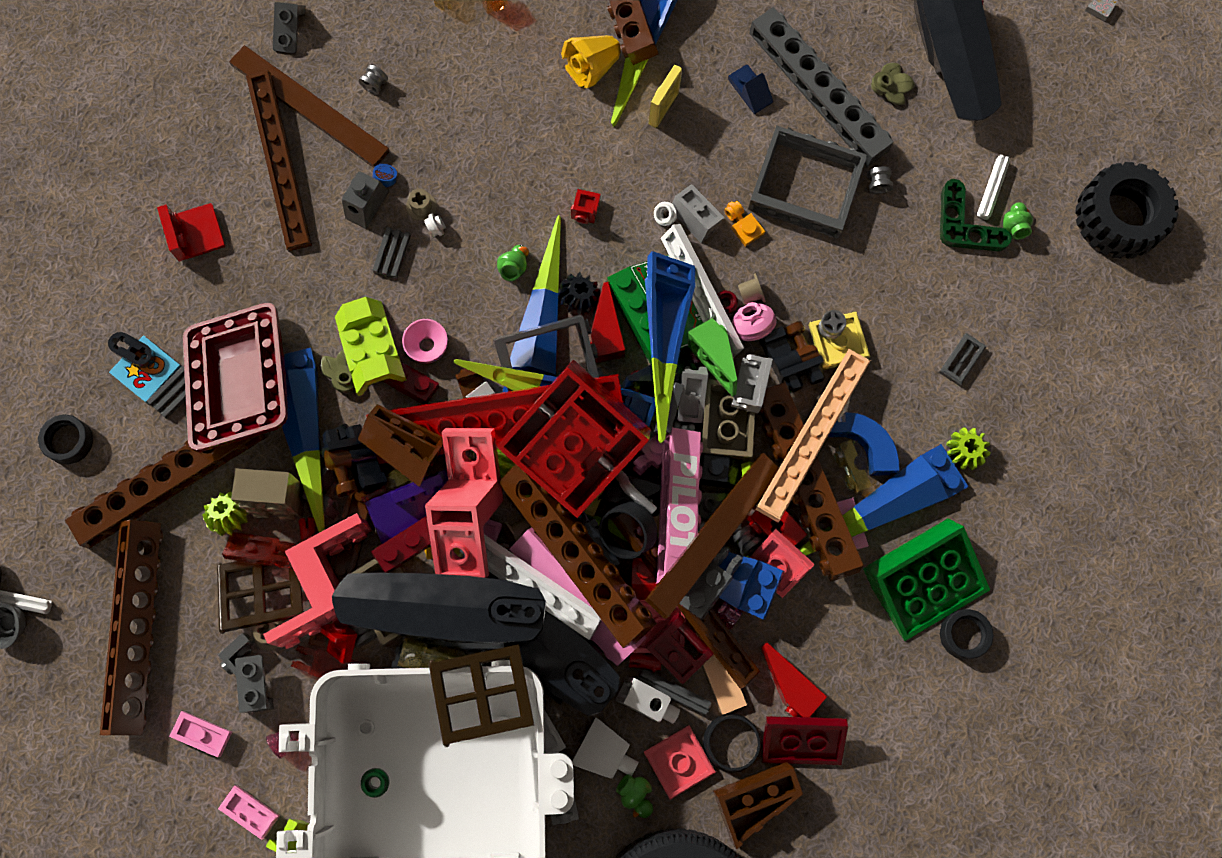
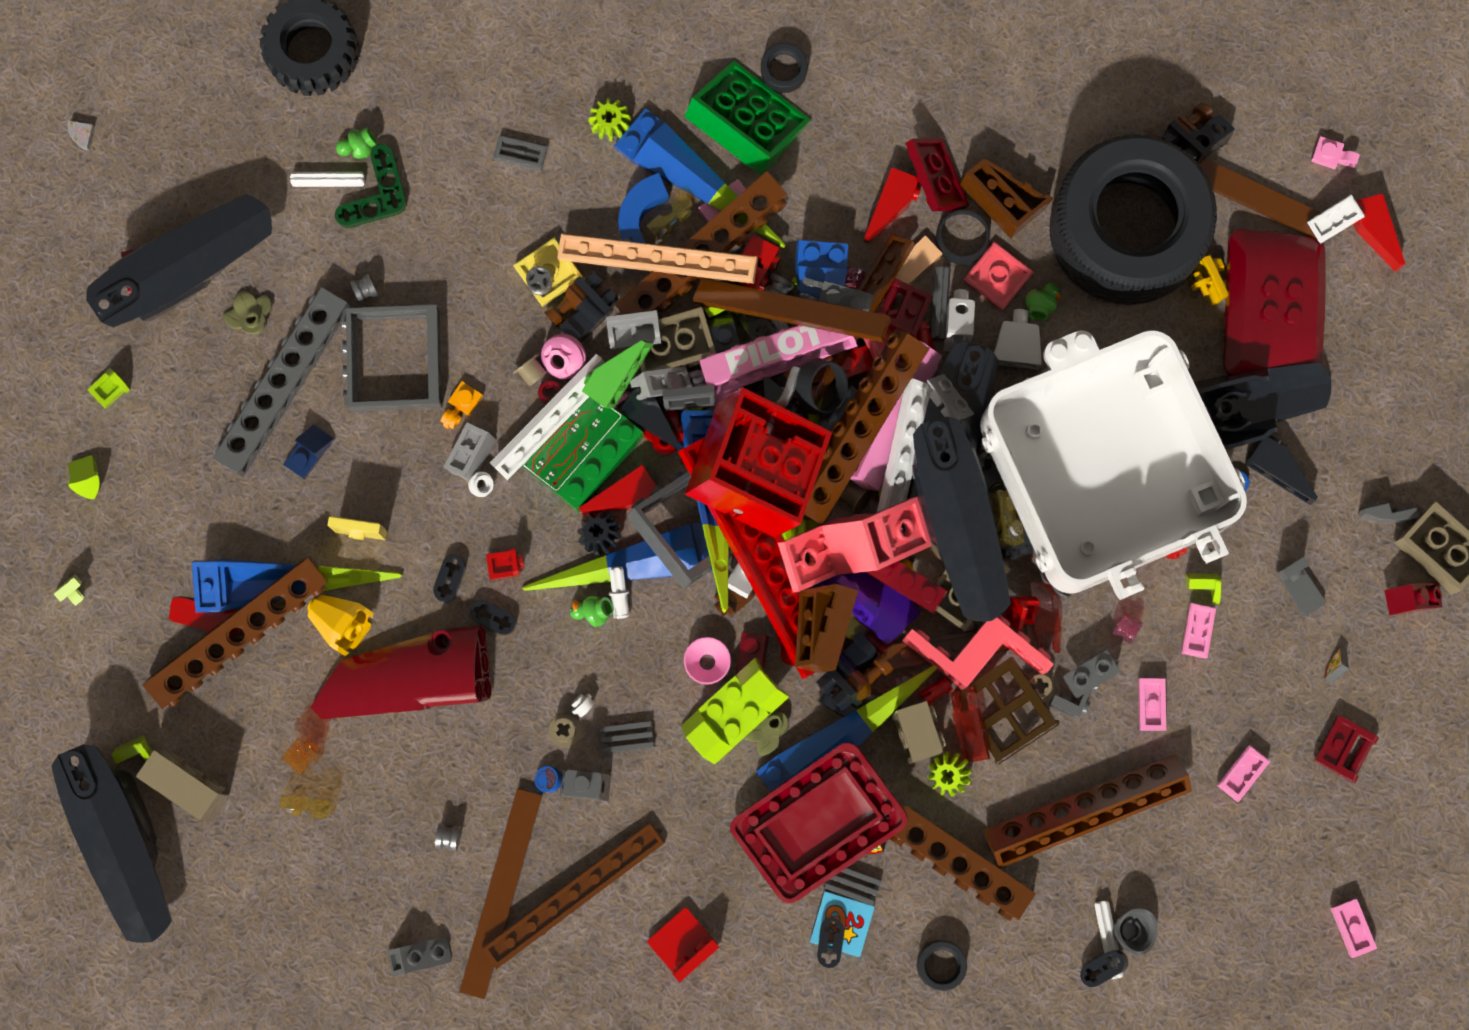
camera: 105 degrees left, 5 degrees up
dark green plate [361,768,390,798] -> none
dark brown window [428,644,534,747] -> none
blue plate [645,251,695,444] -> none
coral tile [750,529,815,598] -> none
none -> dark red panel [310,625,492,719]
none -> black beam [433,555,466,603]
none -> black beam [470,600,516,635]
none -> white axle [609,566,630,619]
none -> light grey hinge [925,374,974,424]
none -> bright pink plate [1217,745,1270,802]

